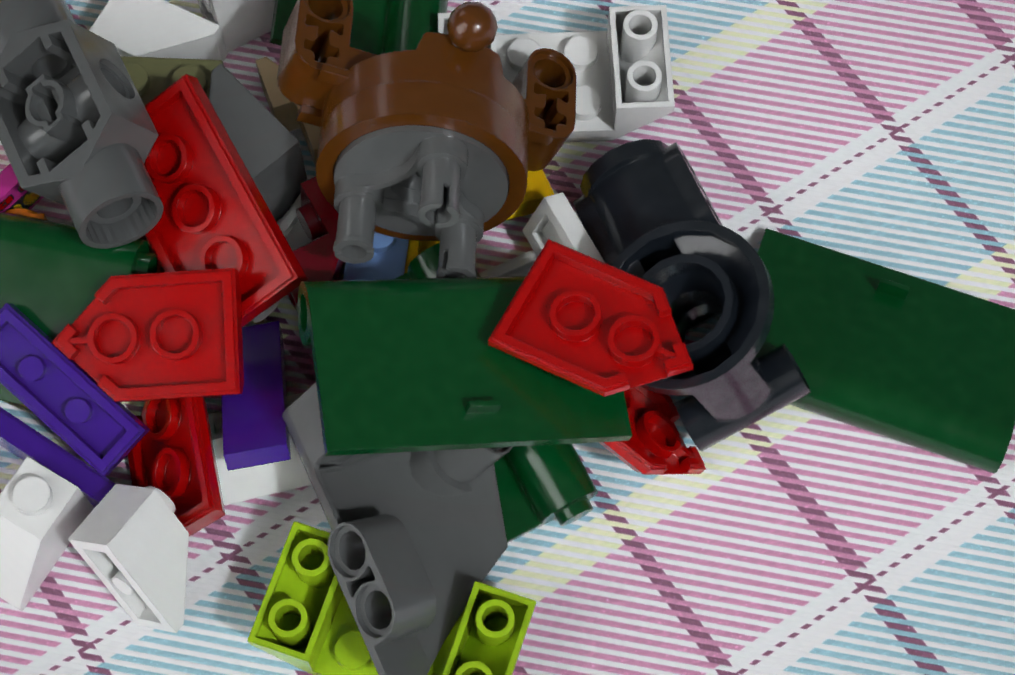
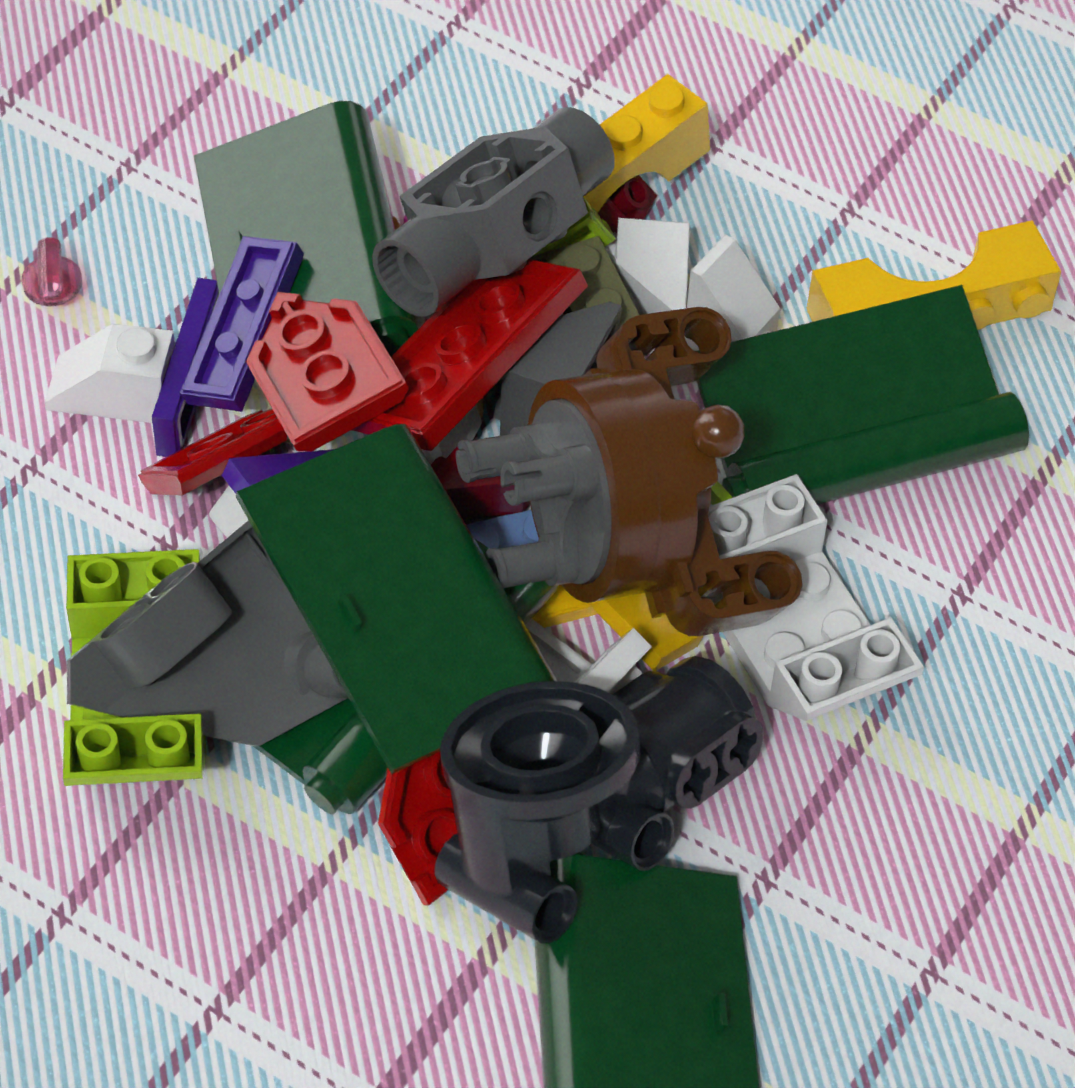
camera: 65 degrees right, 15 degrees down
white slope [68,484,189,633] -> none
red tile [488,239,693,397] -> none

